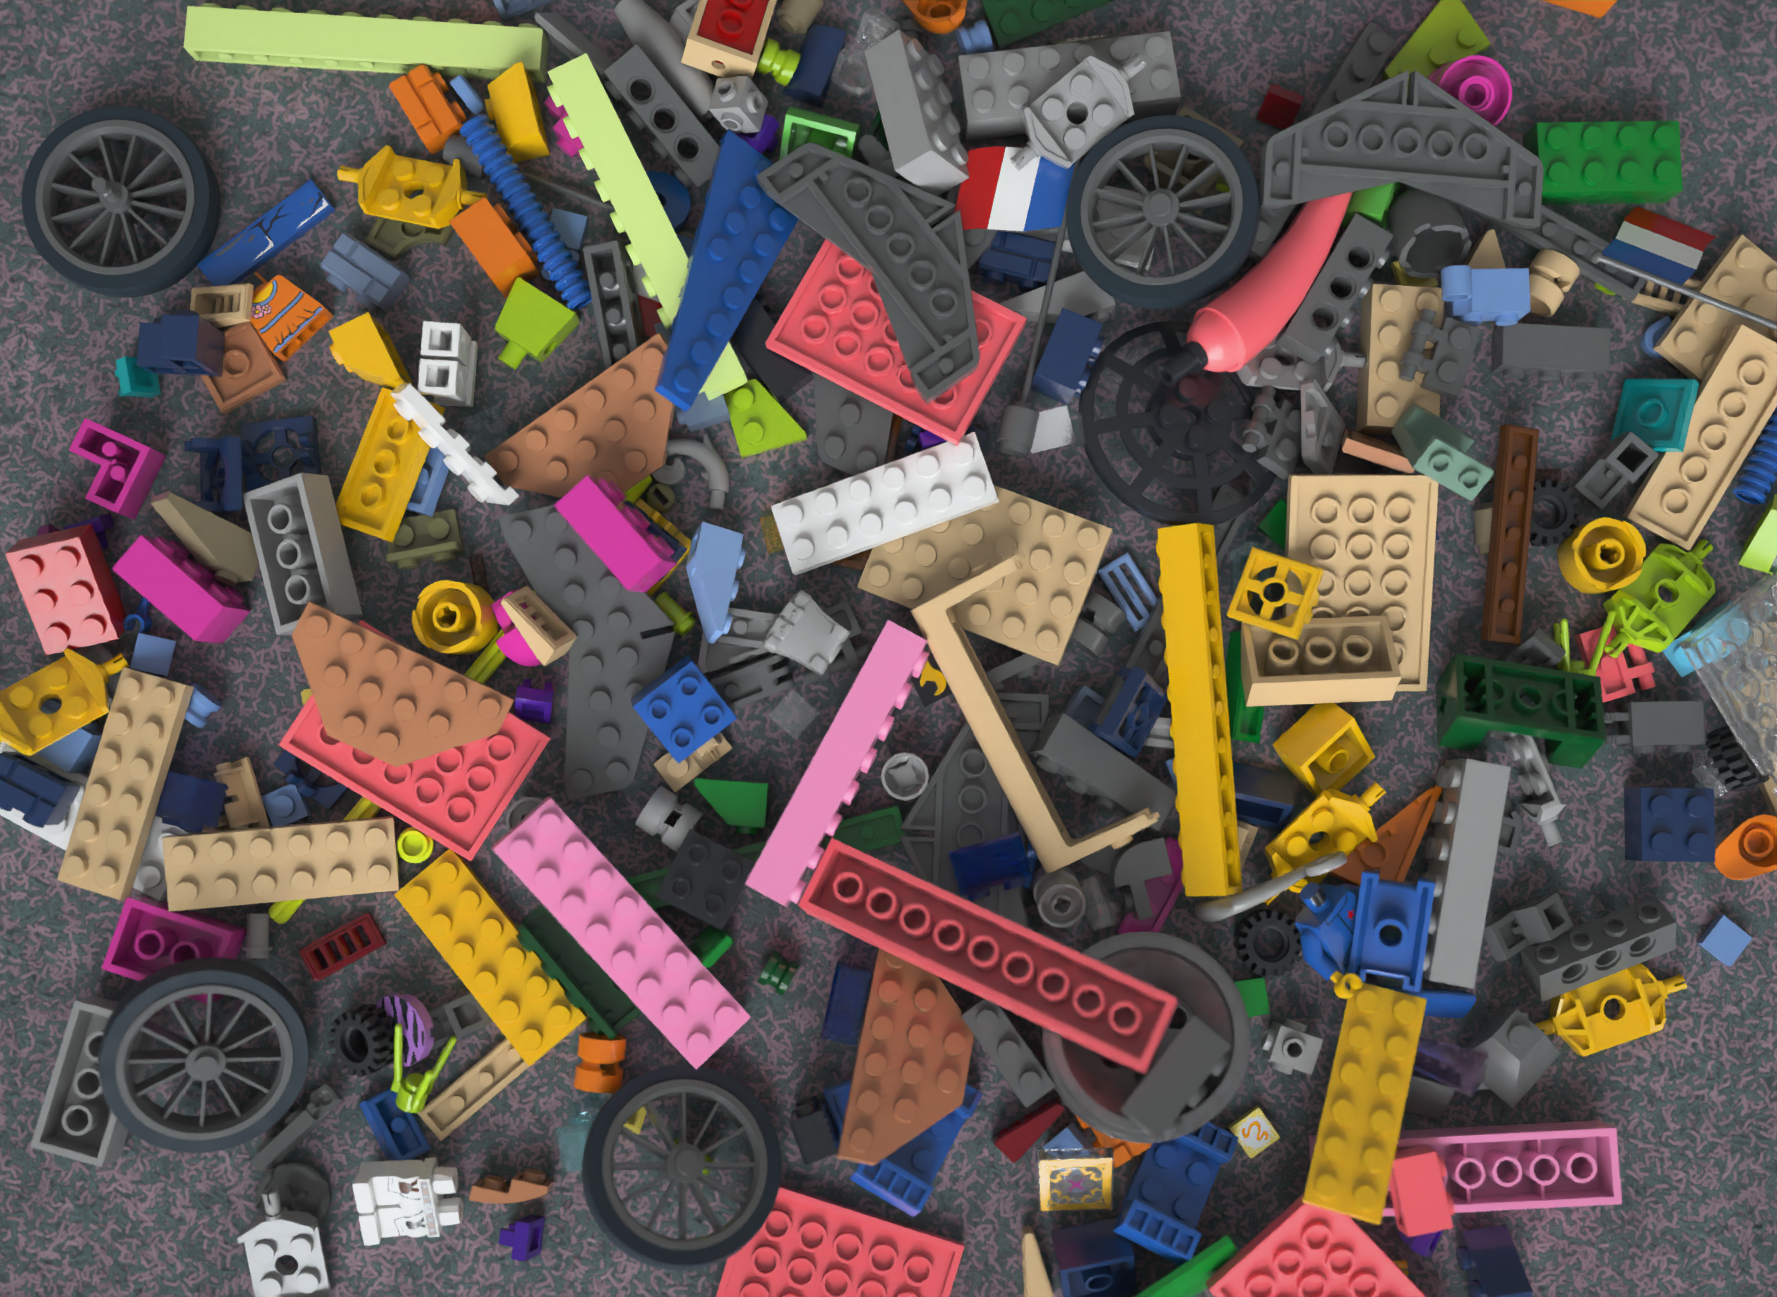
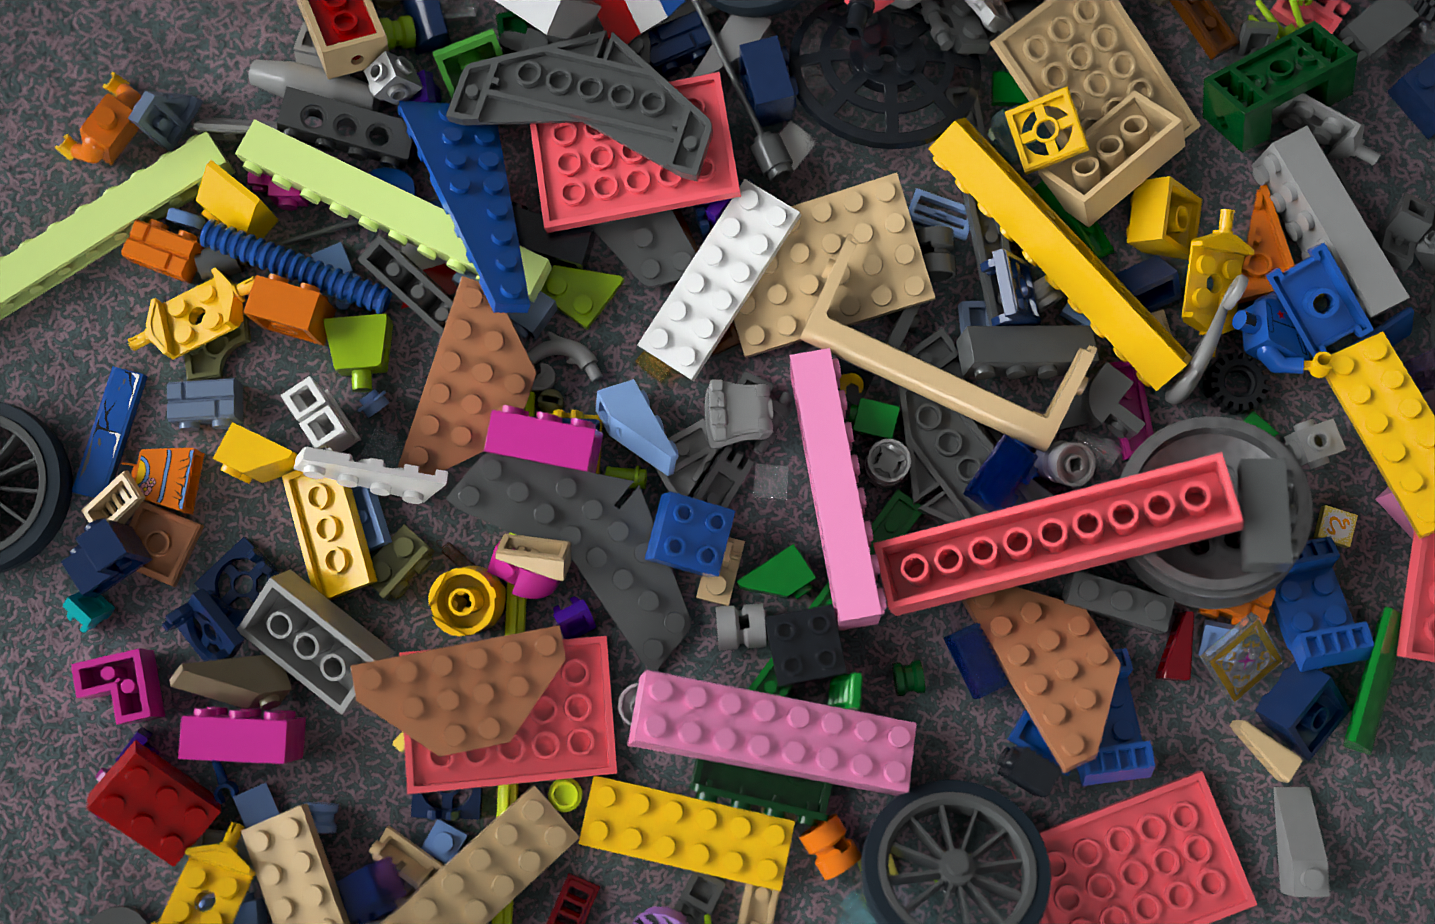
camera: 30 degrees left, 5 degrees down
none -> medium blue plate [358,389,390,418]
none -> green brick [847,398,900,440]

